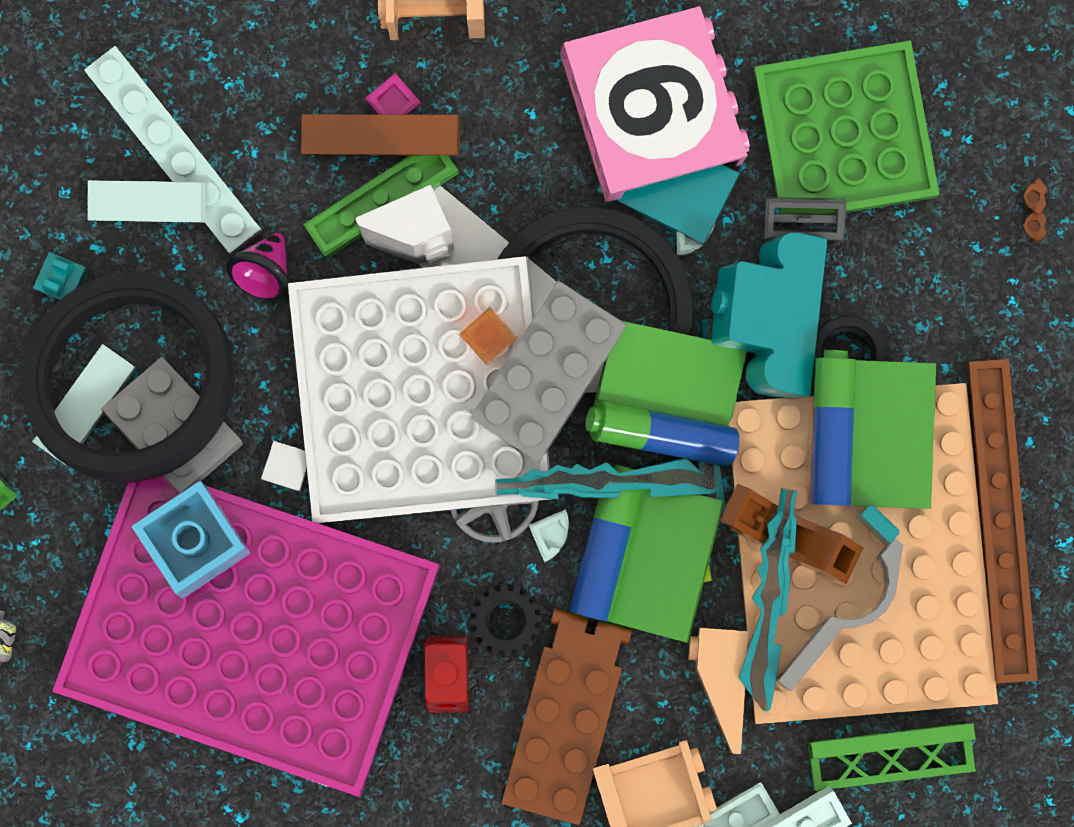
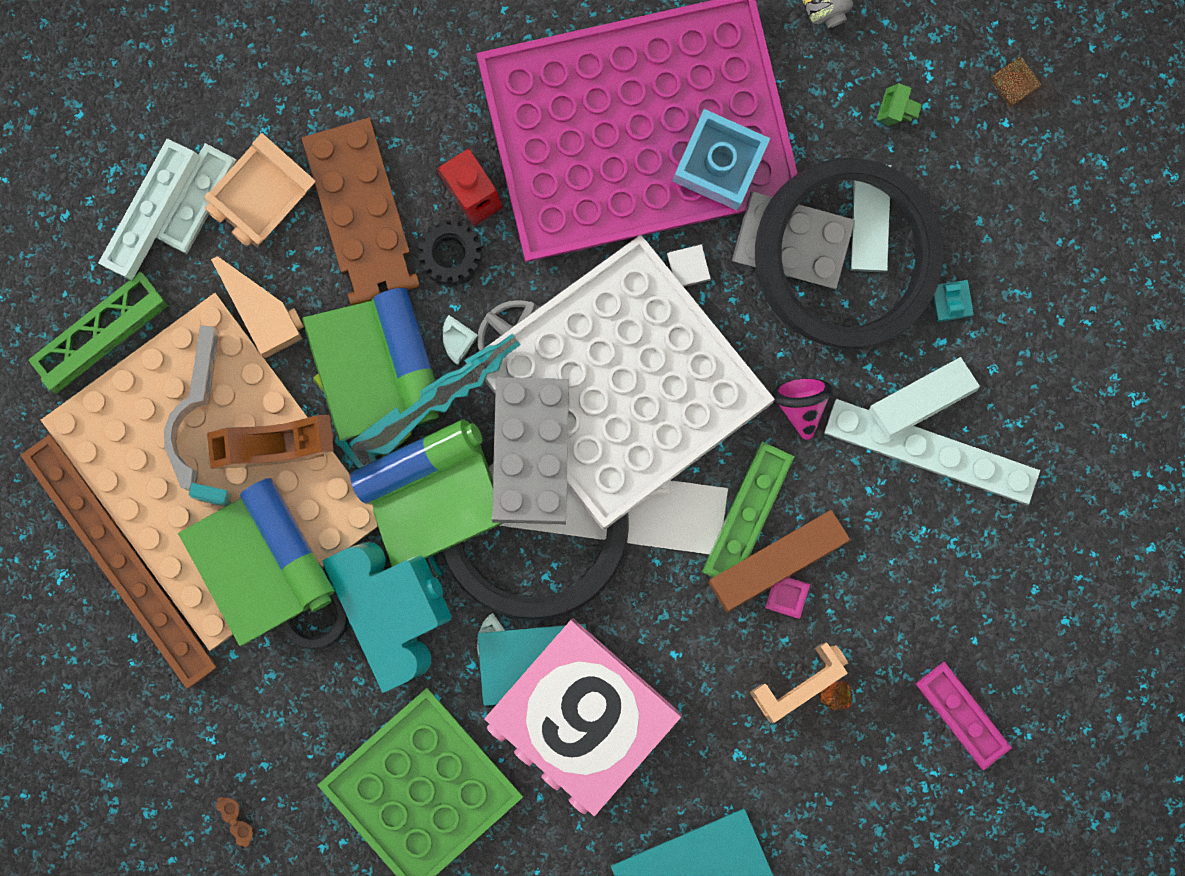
camera: 145 degrees right, 0 degrees up
white slope [355,185,455,266] -> none
clear orange plate [459,307,518,365] -> none
teal sword [738,488,797,712] -> none
dark grey tile [763,197,846,240] -> none

